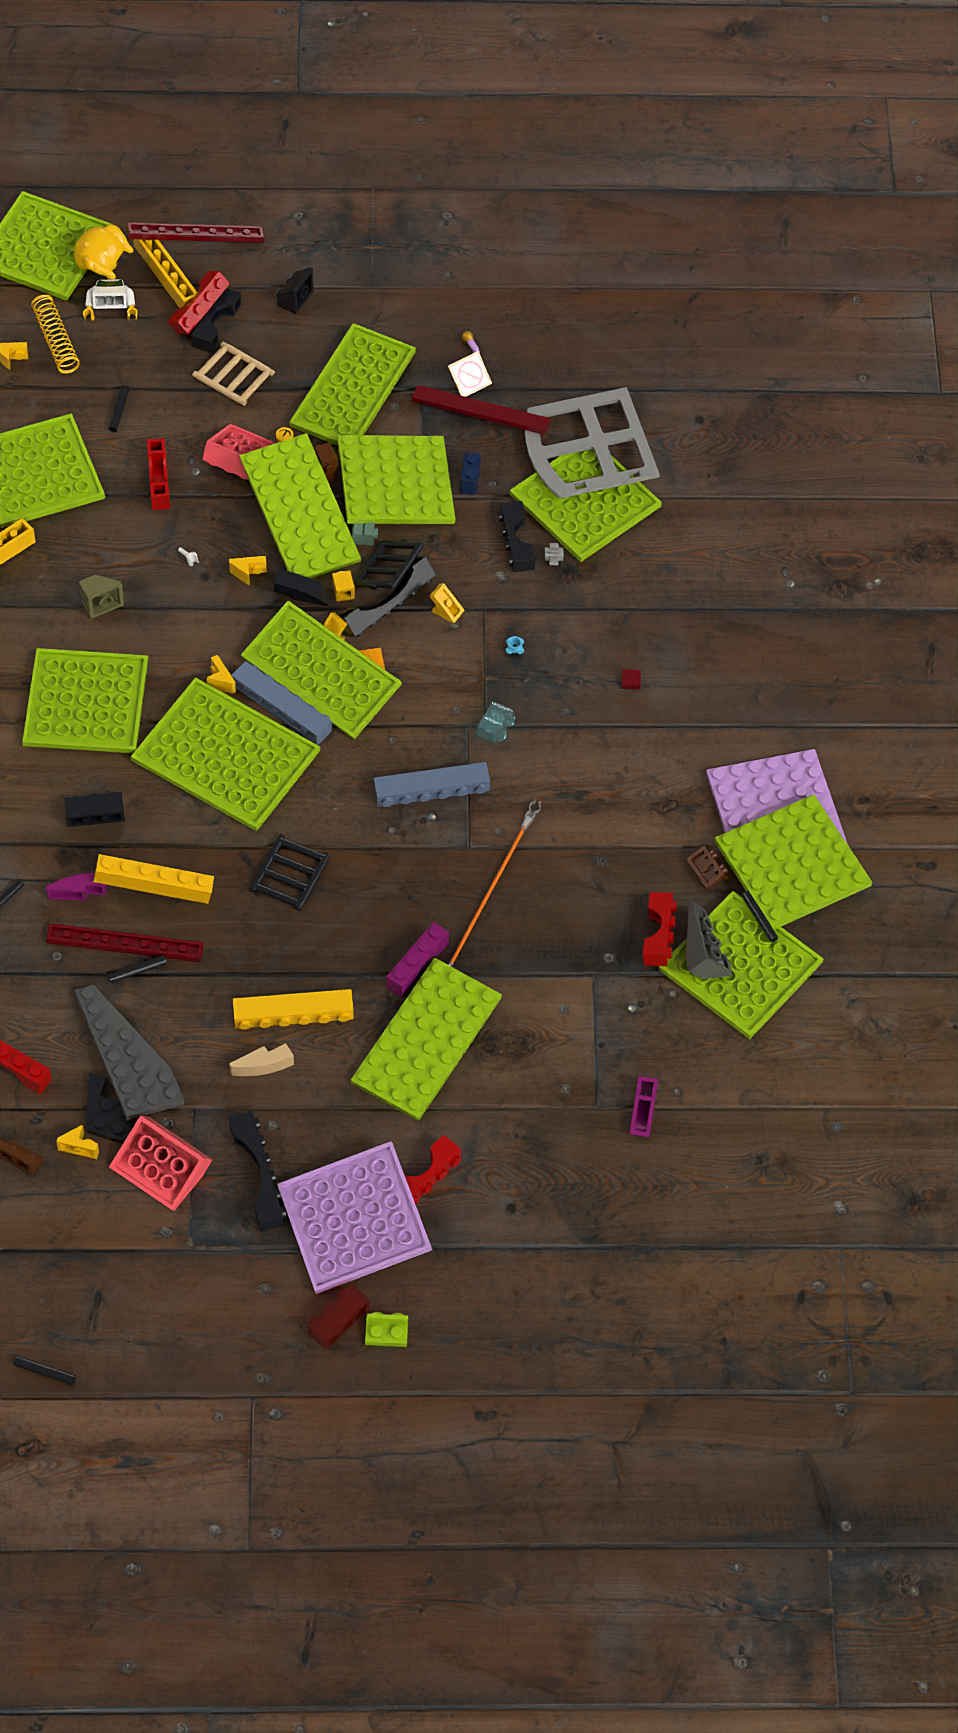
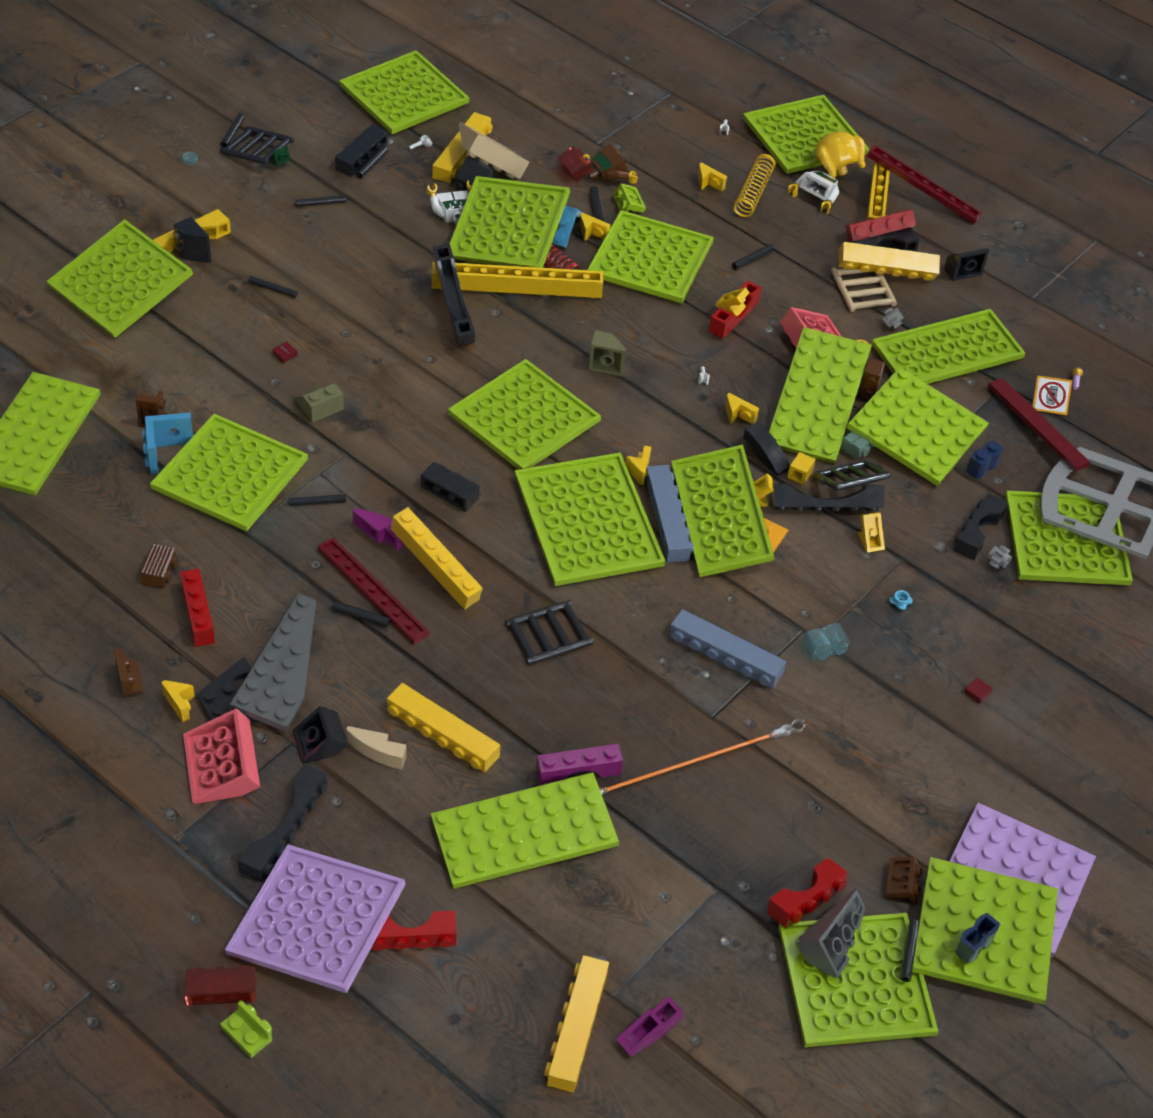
camera: 40 degrees right, 10 degrees down
none -> black slope [293,706,348,763]
none -> yellow brick [544,955,609,1093]
none -> yellow slope [715,287,749,317]
none -> yellow brick [838,242,940,281]
none -> light grey gear [882,307,904,328]
none -> dark blue brick [955,913,1000,963]

